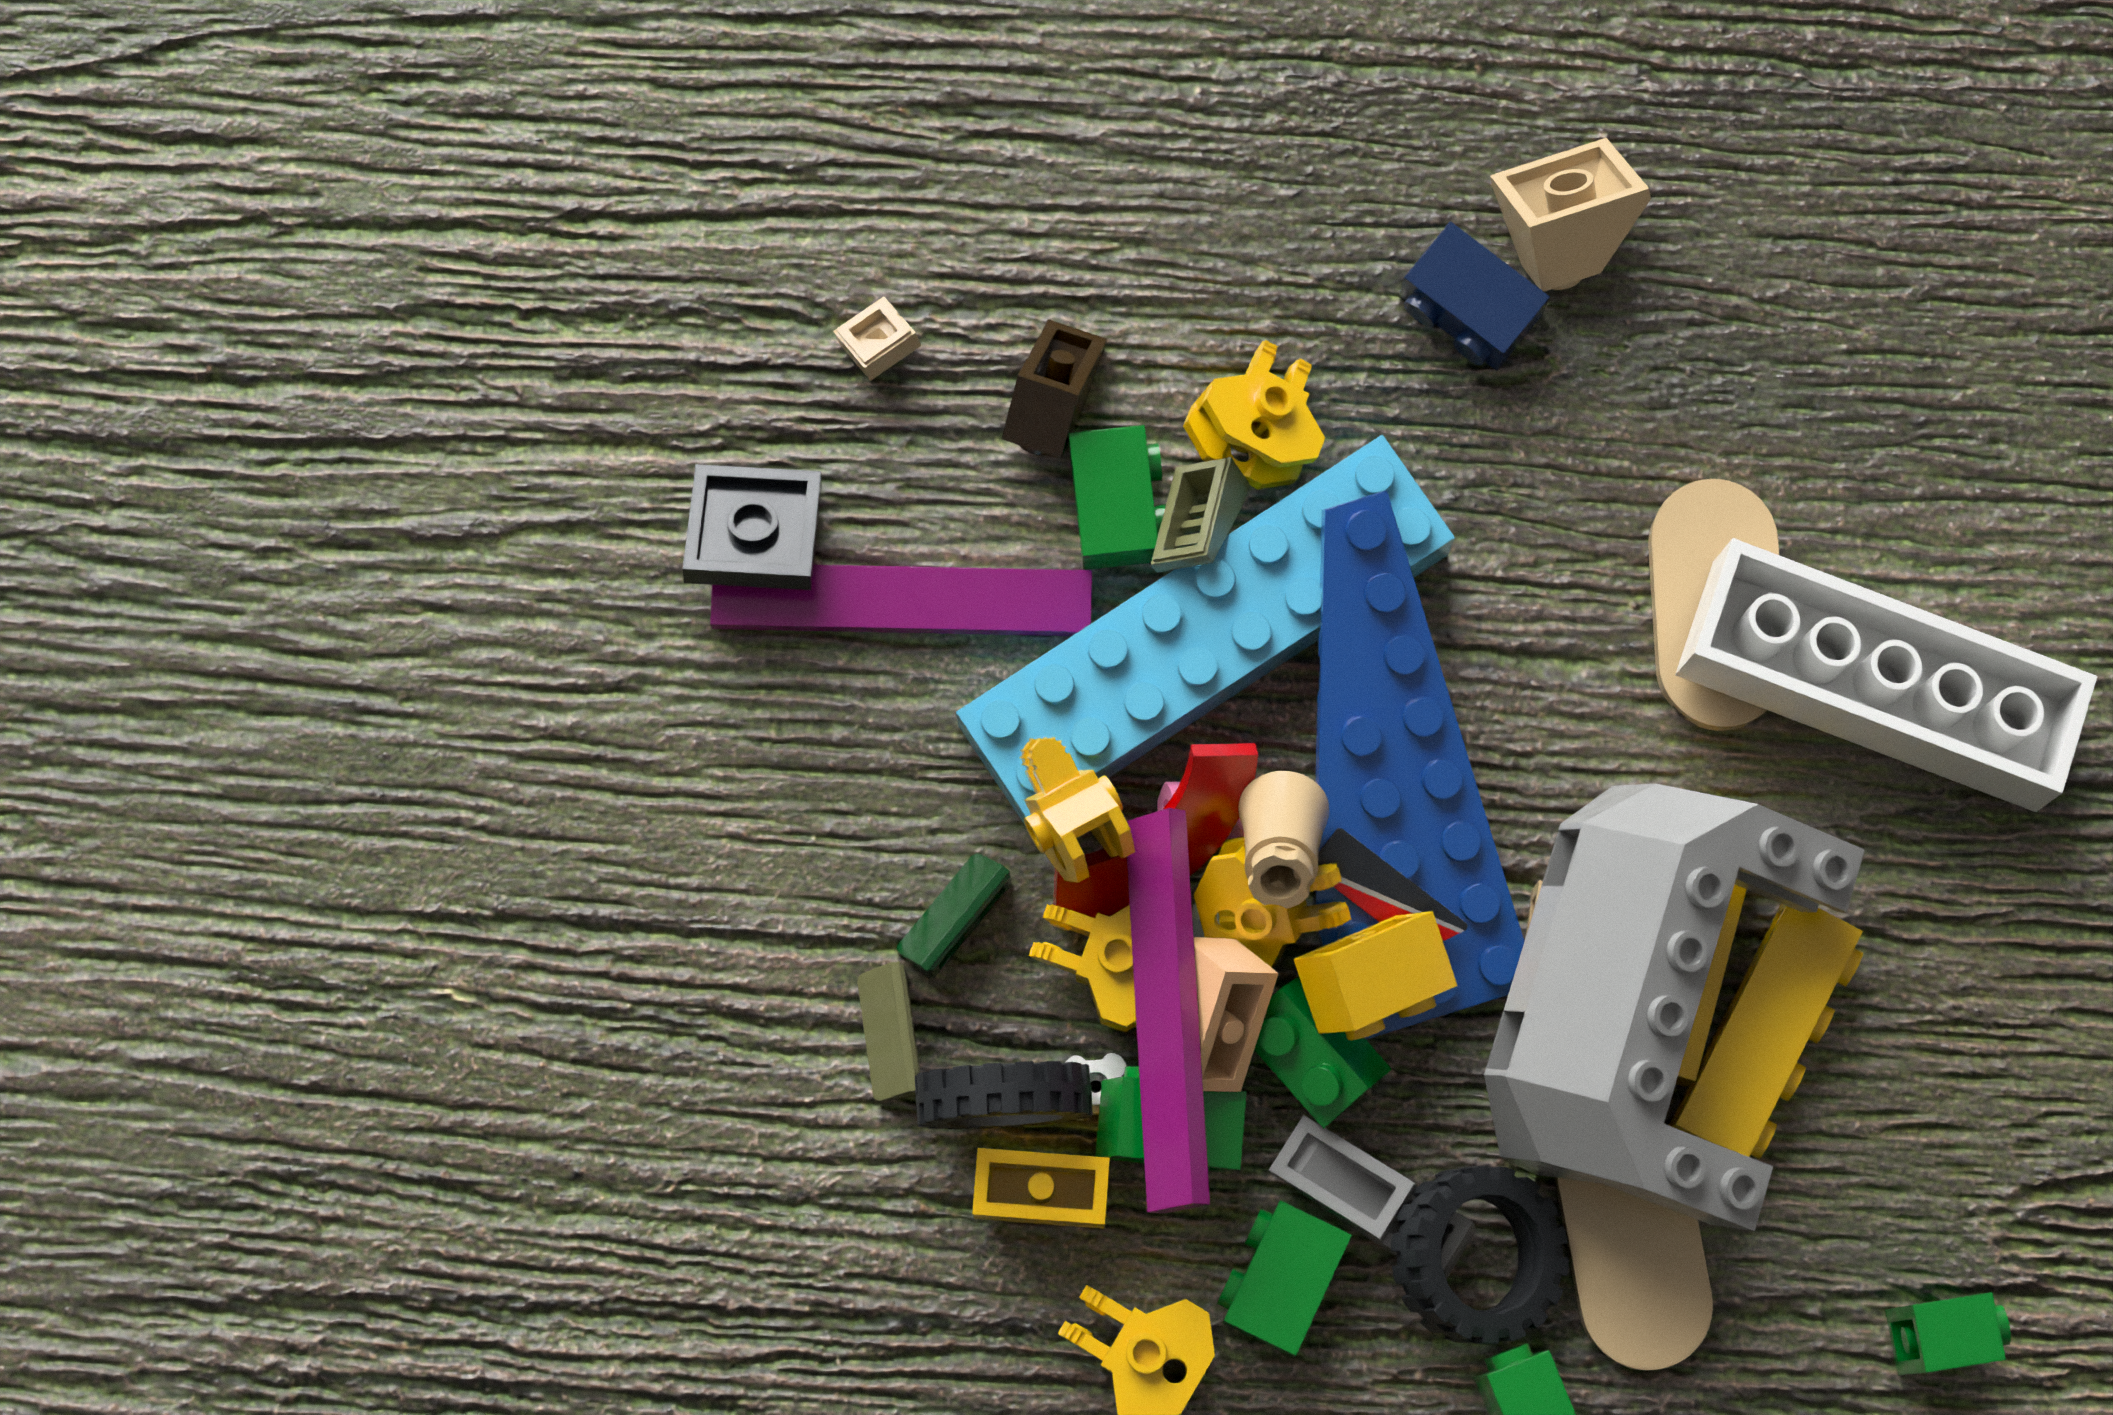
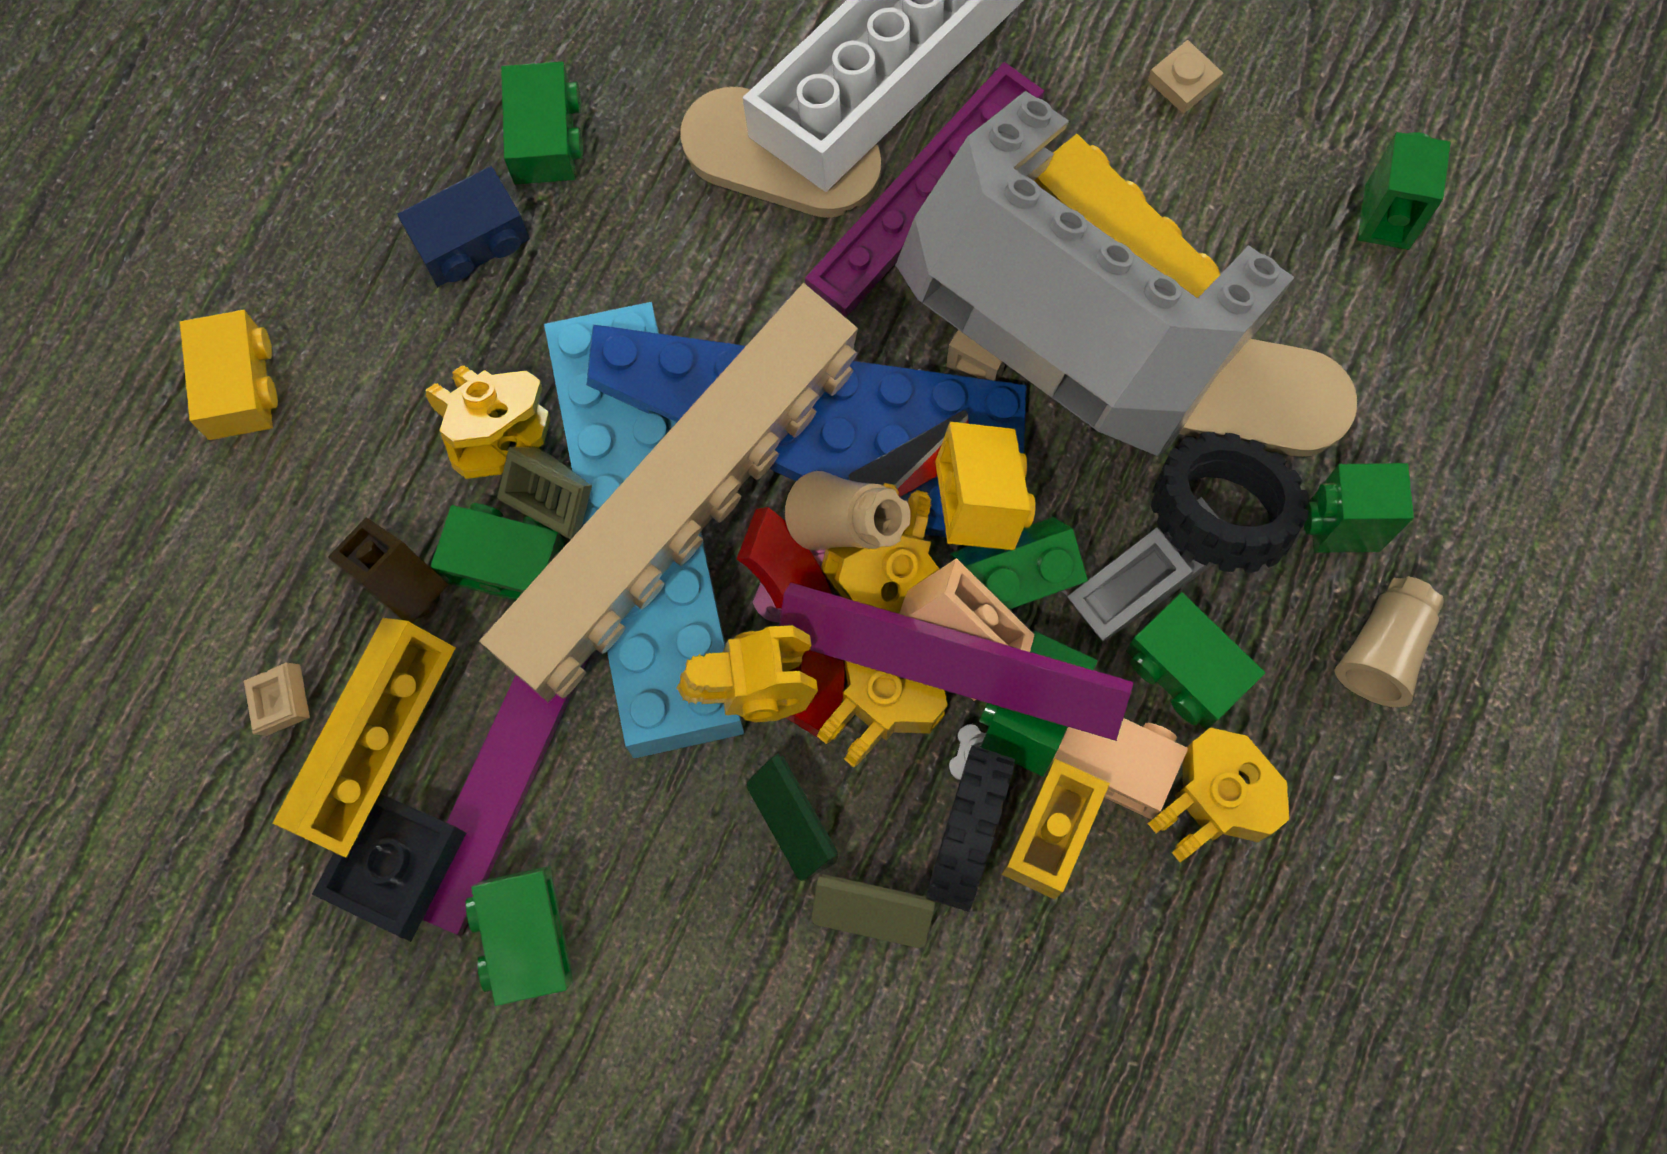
camera: 70 degrees left, 5 degrees down
tan slope [1490,138,1651,292] -> none
none -> yellow brick [180,310,278,440]
none -> yellow brick [272,618,456,858]
none -> green brick [466,866,573,1006]
none -> tan brick [479,283,858,703]
none -> green brick [501,61,583,185]
none -> magenta plate [805,62,1045,318]
none -> light nougat brick [1048,718,1188,819]
none -> tan plate [1148,40,1224,114]

